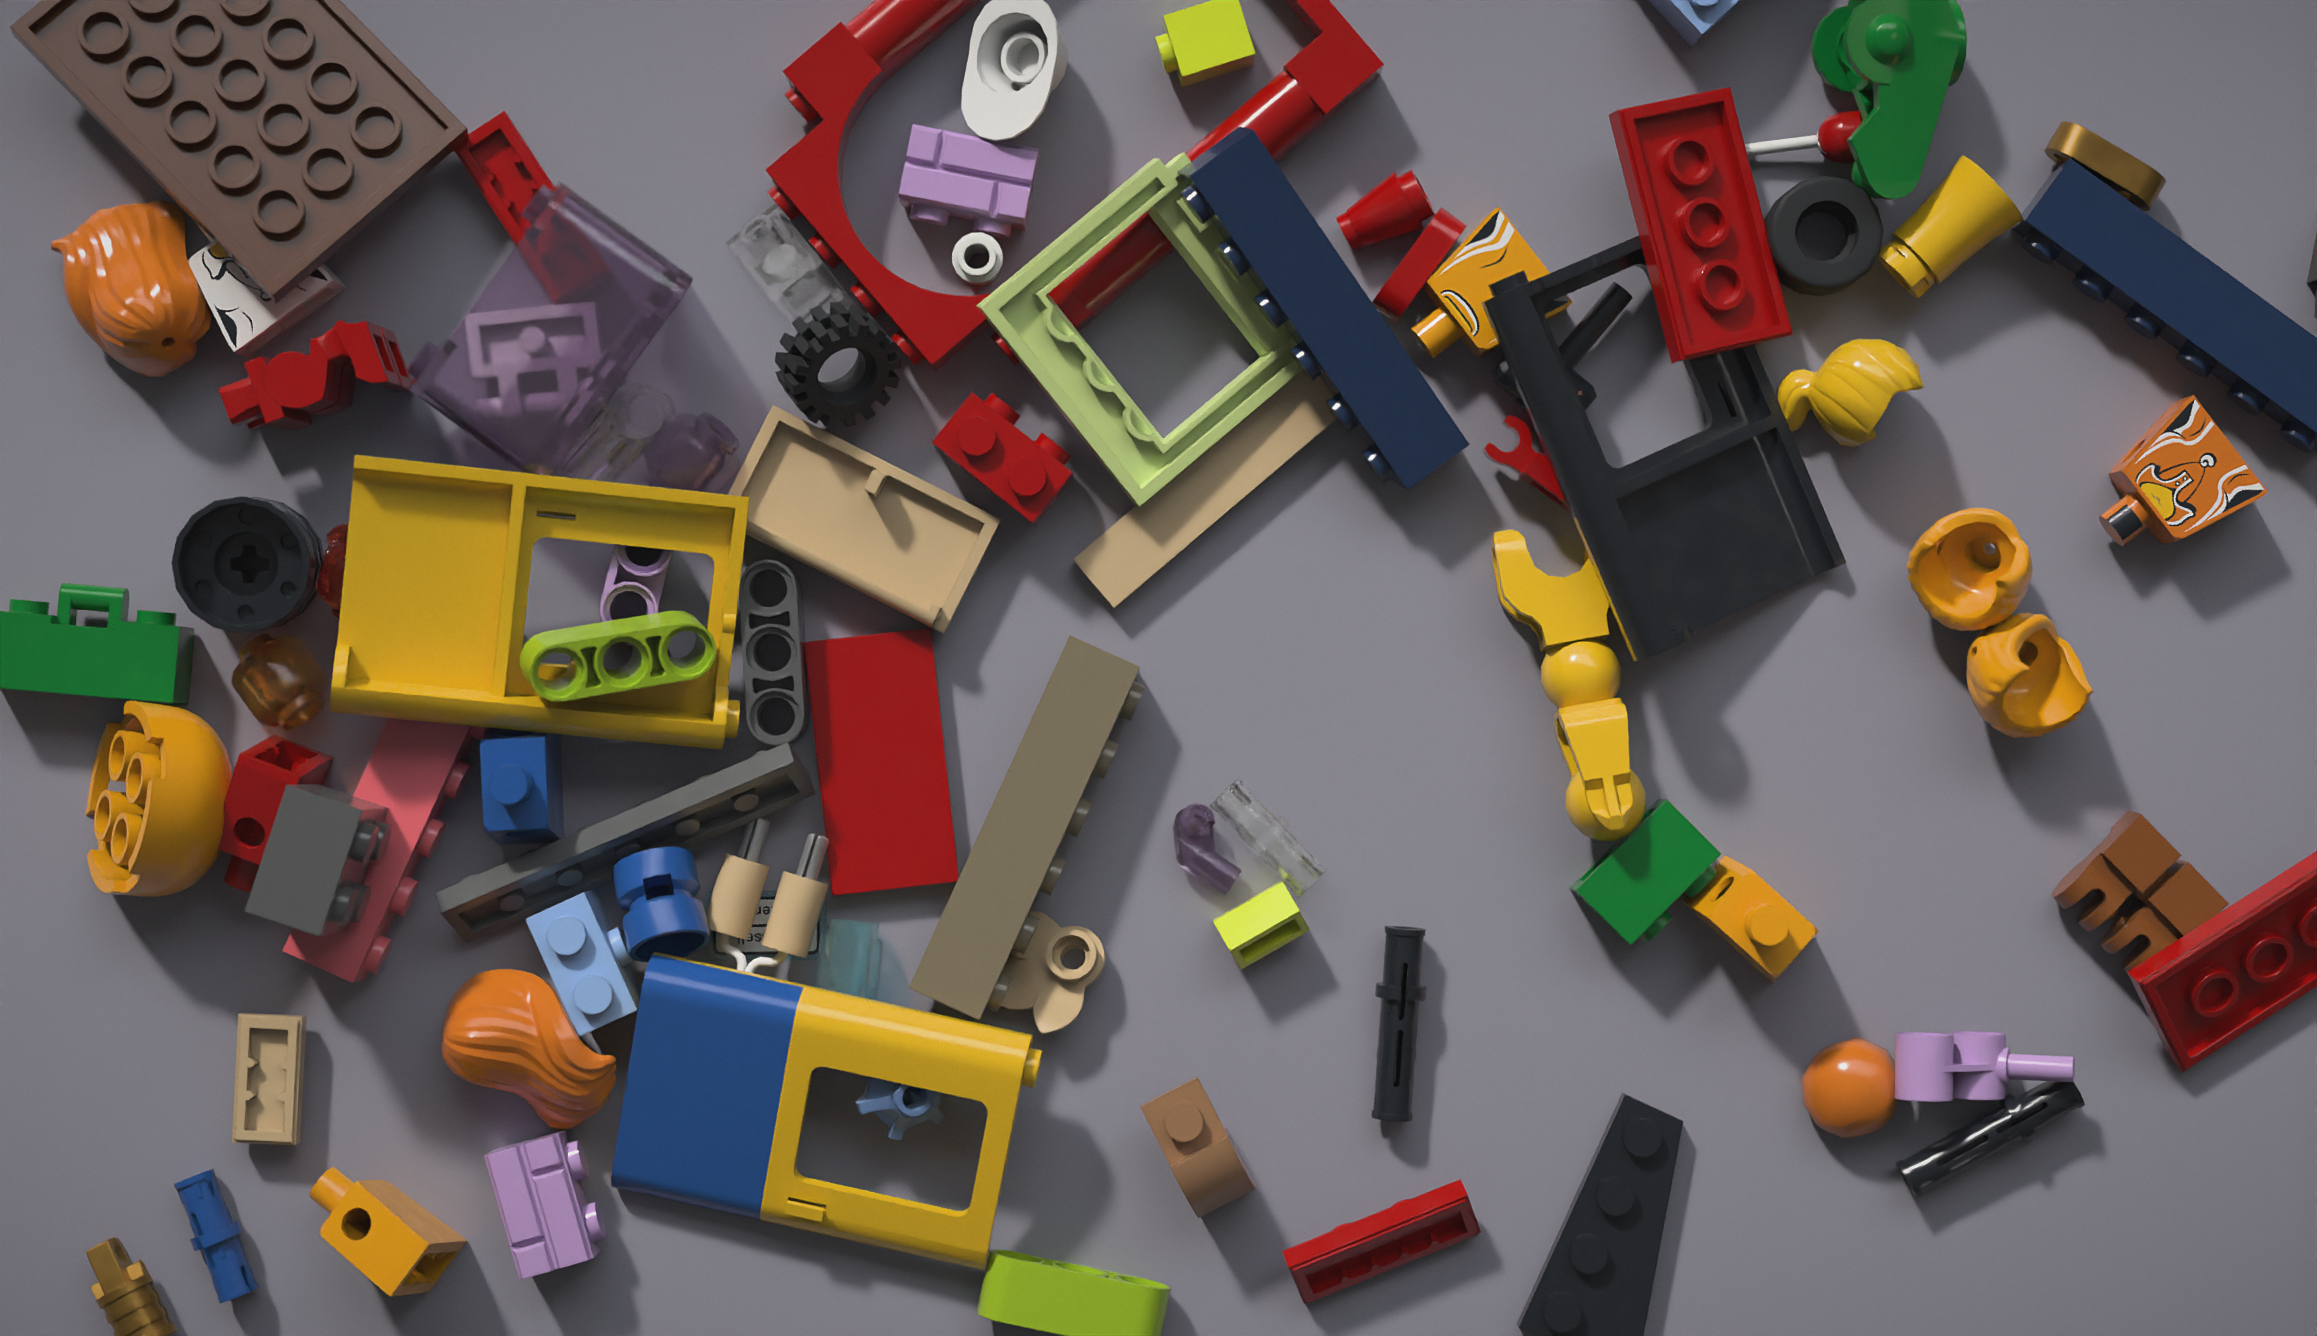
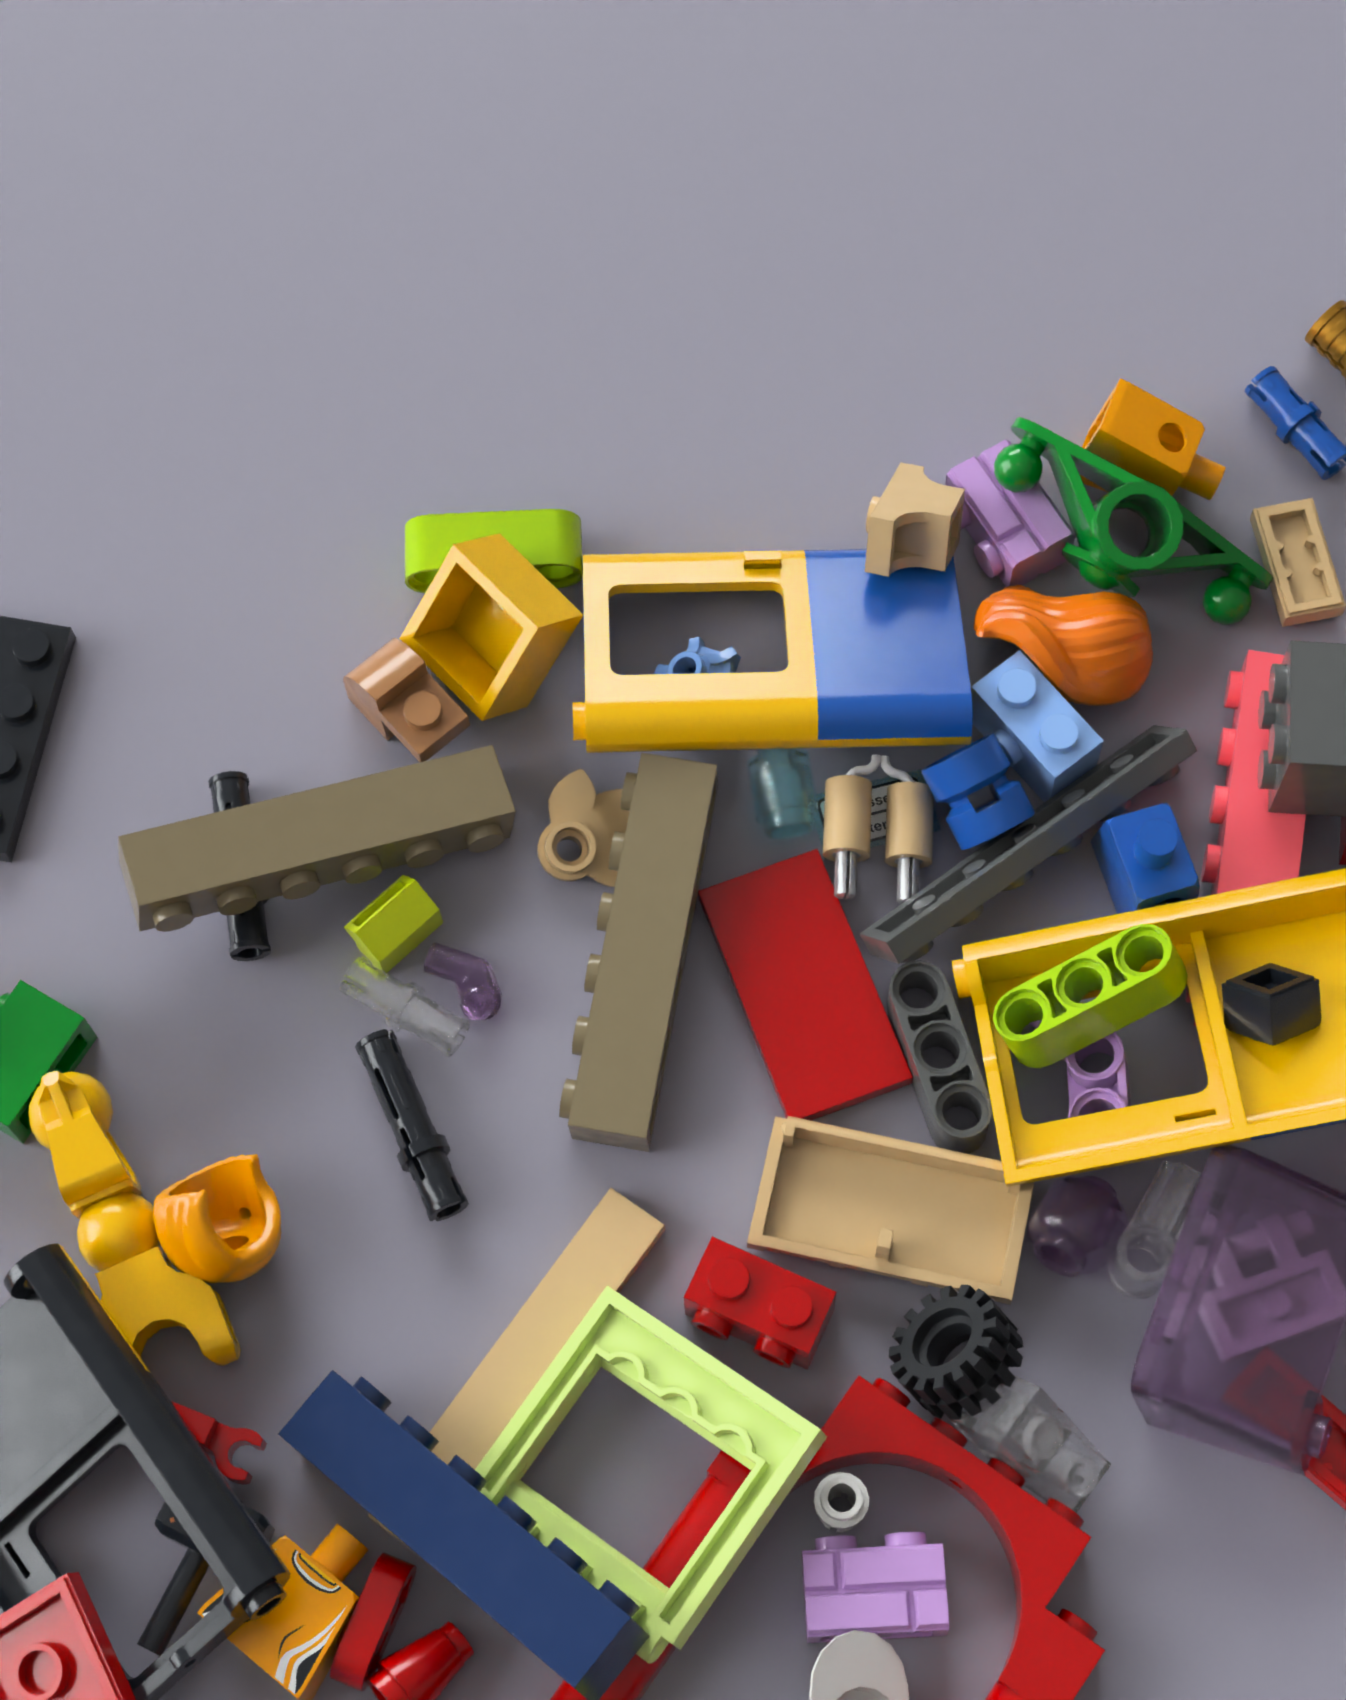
camera: 170 degrees right, 20 degrees down
red plate [1282,1179,1481,1304] -> none
none -> dark tan brick [118,745,516,932]
none -> light orange piece [153,1154,282,1283]
none -> black pin [355,1029,469,1221]
none -> yellow piece [399,533,583,721]
none -> tan brick [865,462,965,577]
none -> green piece [994,417,1273,625]
none -> black slope [1222,963,1321,1046]

